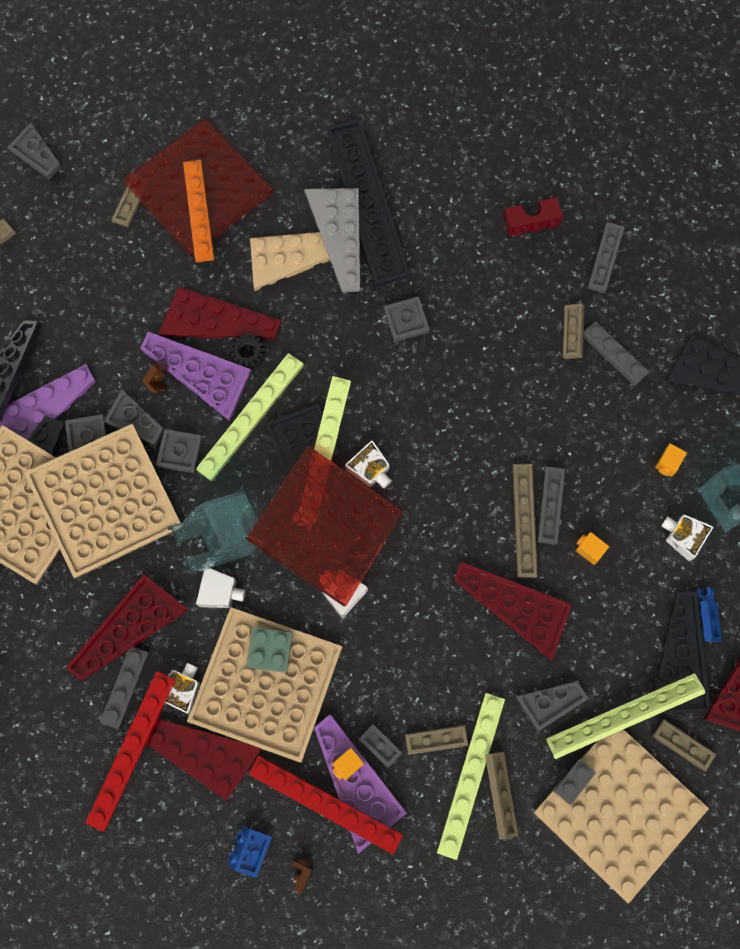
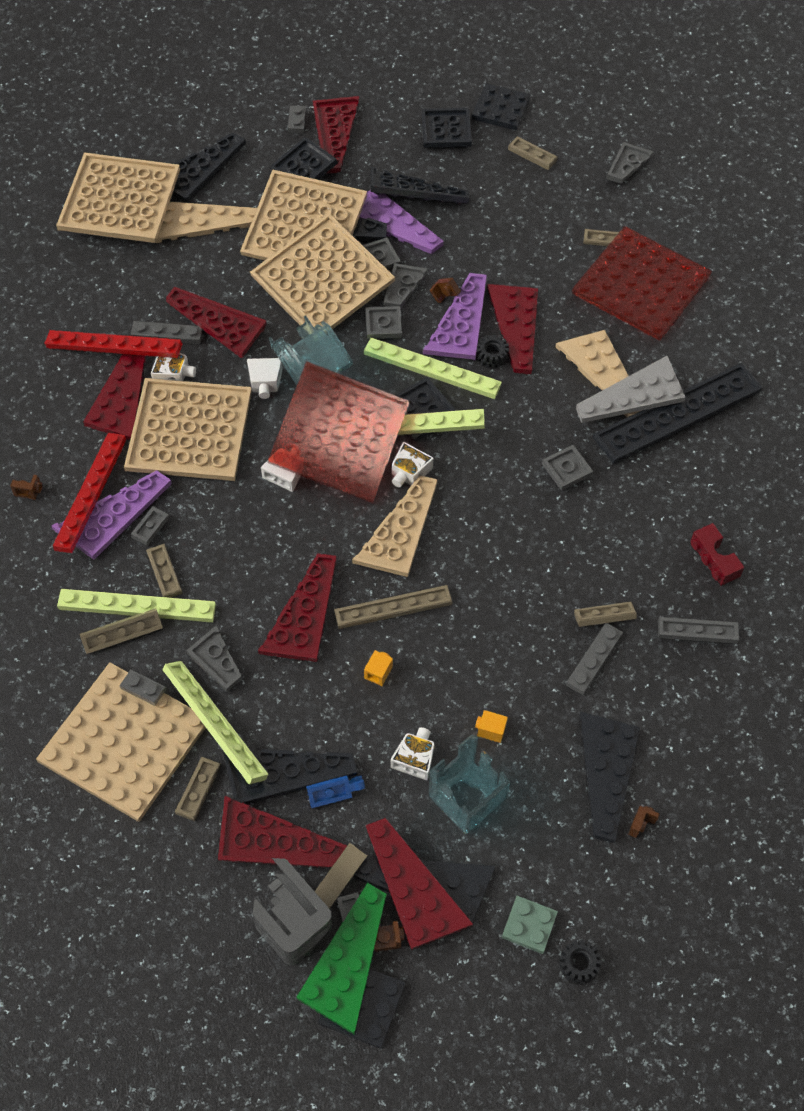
camera: 75 degrees right, 15 degrees down
orange plate [183,160,214,263] -> none
blue bracket [228,826,272,878] -> none
sand green plate [247,627,293,673] -> none
light orange brick [332,748,364,781] -> none
dark grey plate [537,466,565,545] -> none
none -> tan wing [352,475,437,577]

